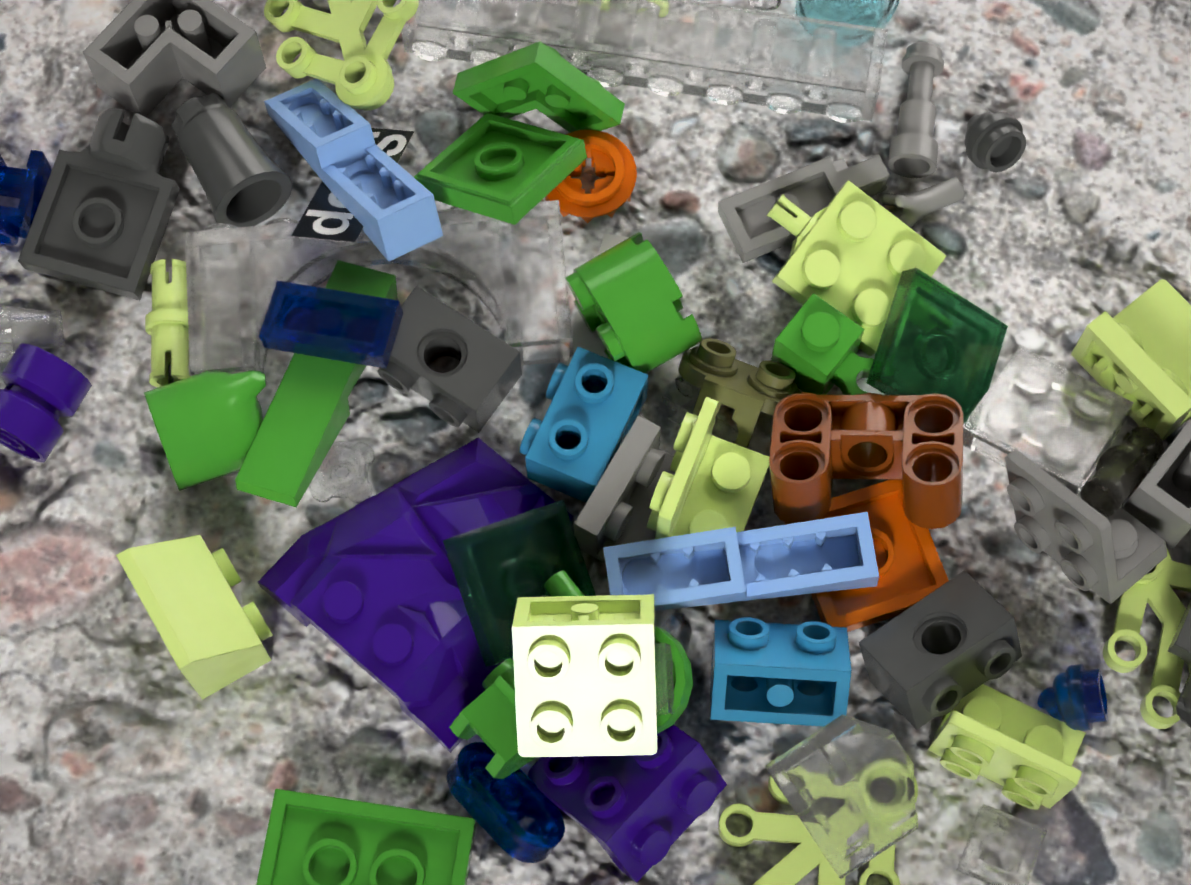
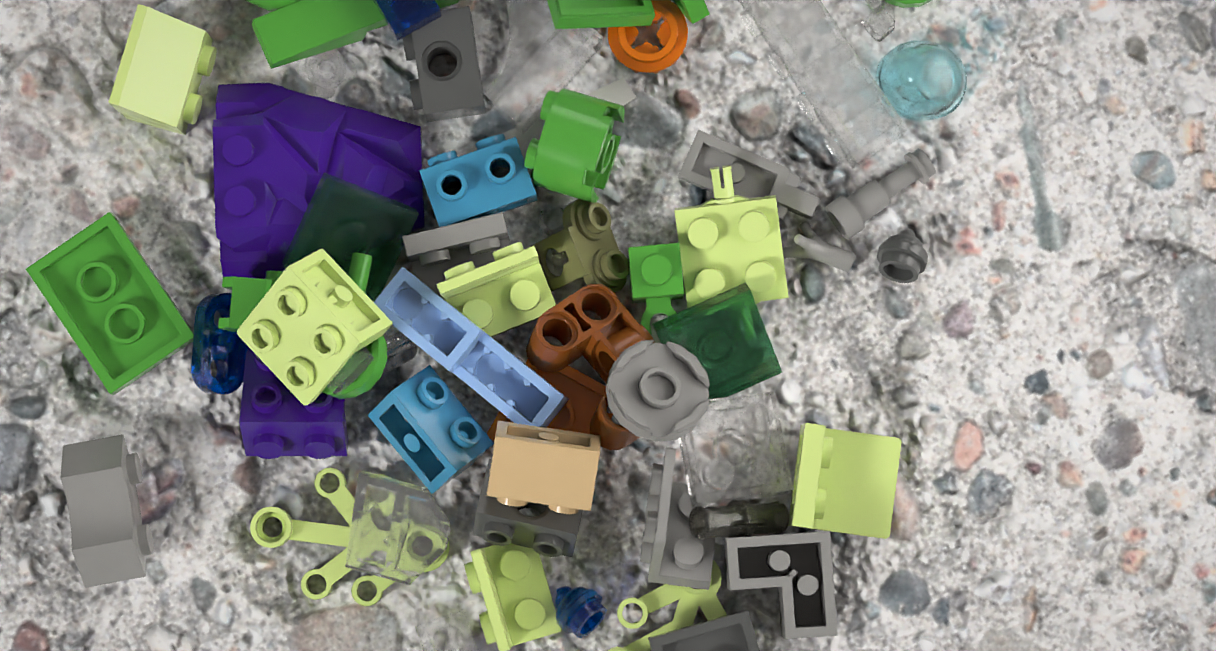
camera: 45 degrees right, 15 degrees up
none -> tan brick [487,421,601,514]
none -> light grey tile [606,340,710,442]

